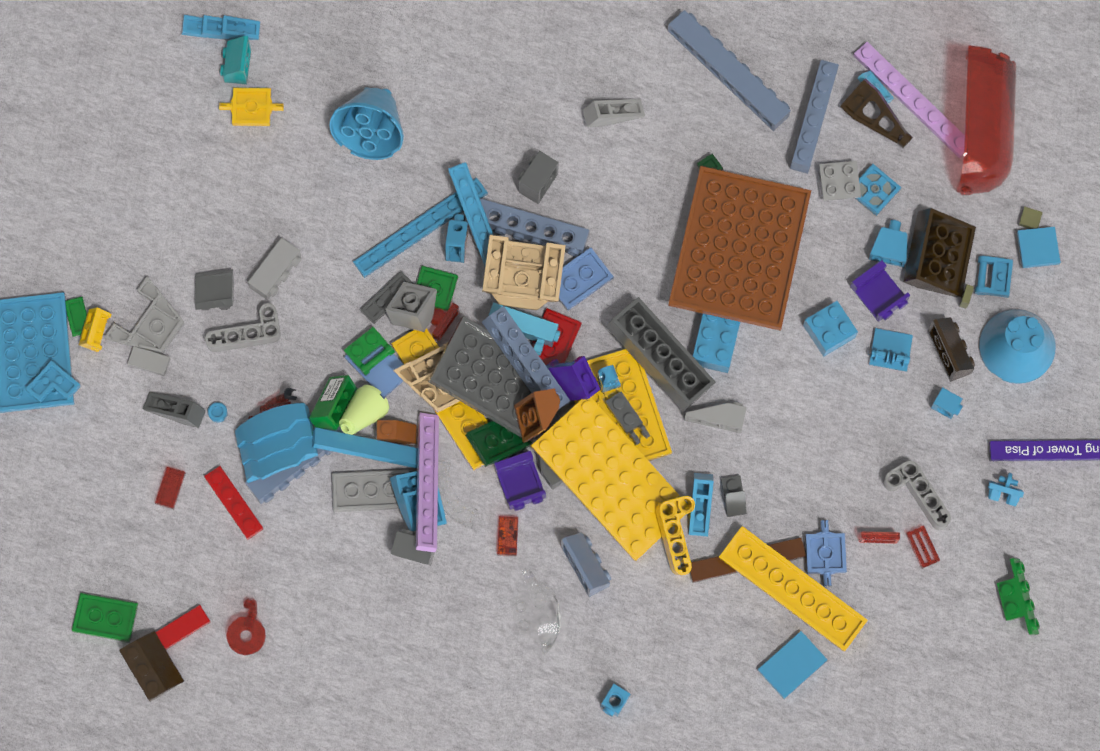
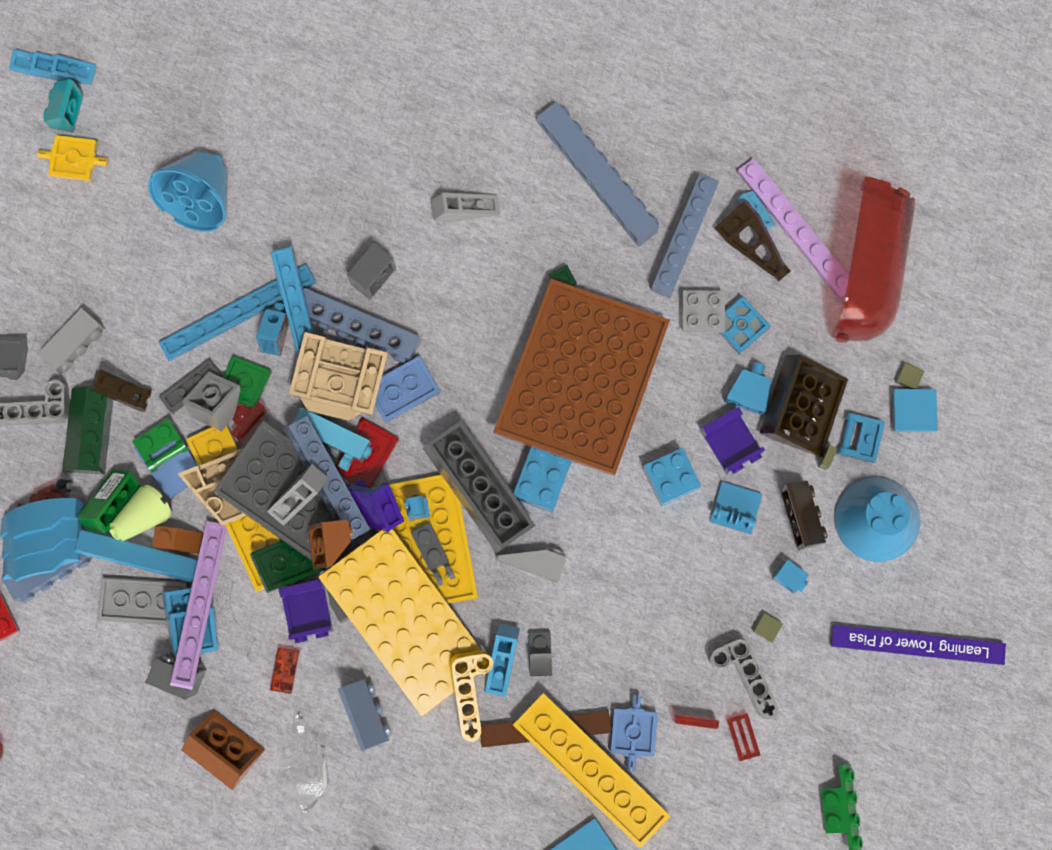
camera: 10 degrees right, 5 degrees up
dark azure hips [988,472,1024,506] -> none
none -> dark green slope [62,386,113,475]
none -> dark brown plate [90,369,152,412]
none -> dark orange slope [181,710,265,790]
none -> light grey slope [267,464,328,526]
none -> olive tile [753,613,783,643]

